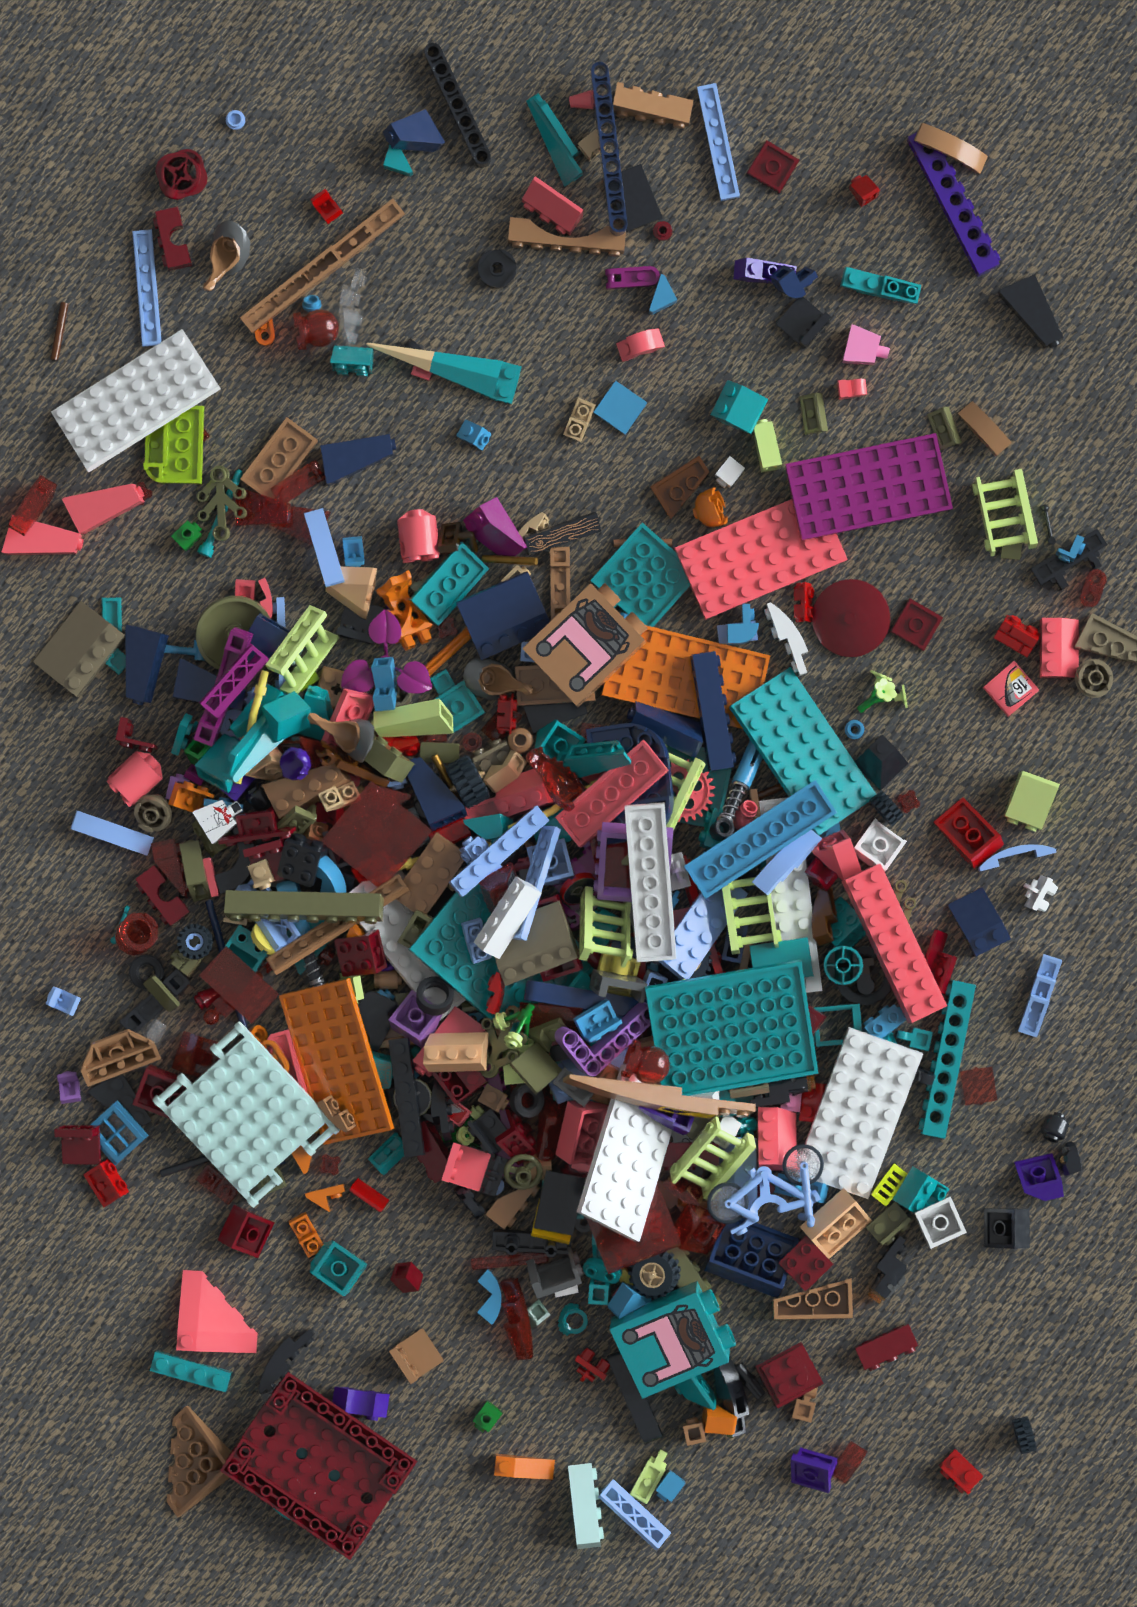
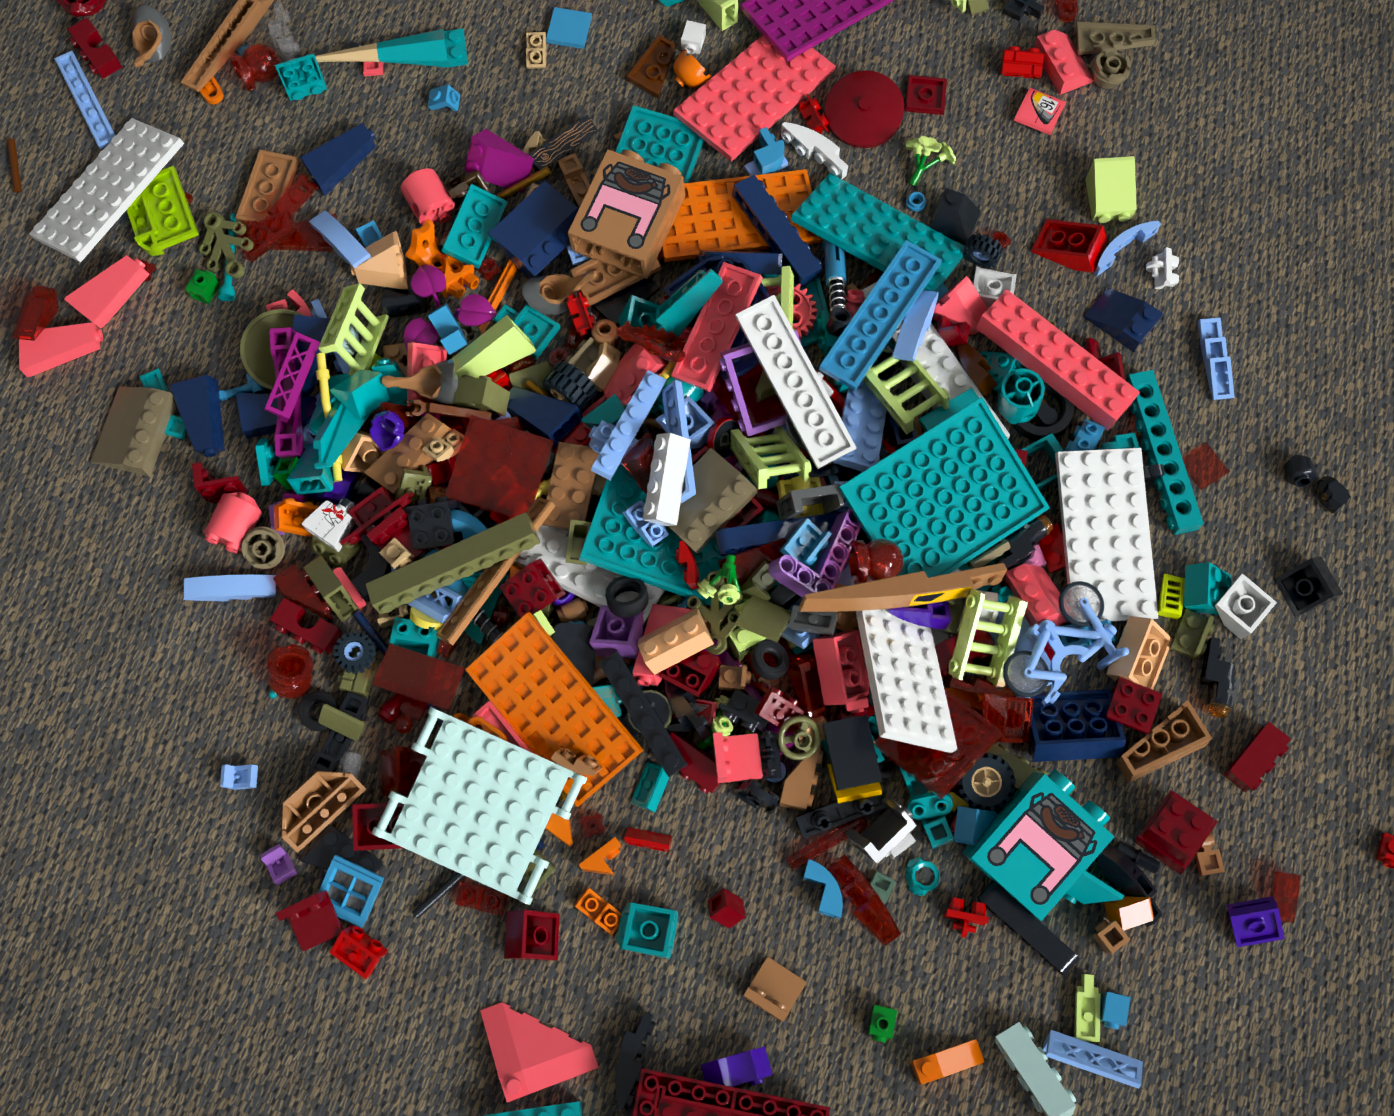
camera: 20 degrees left, 15 degrees down
dark purple slope [1014,1153,1064,1201] -> none

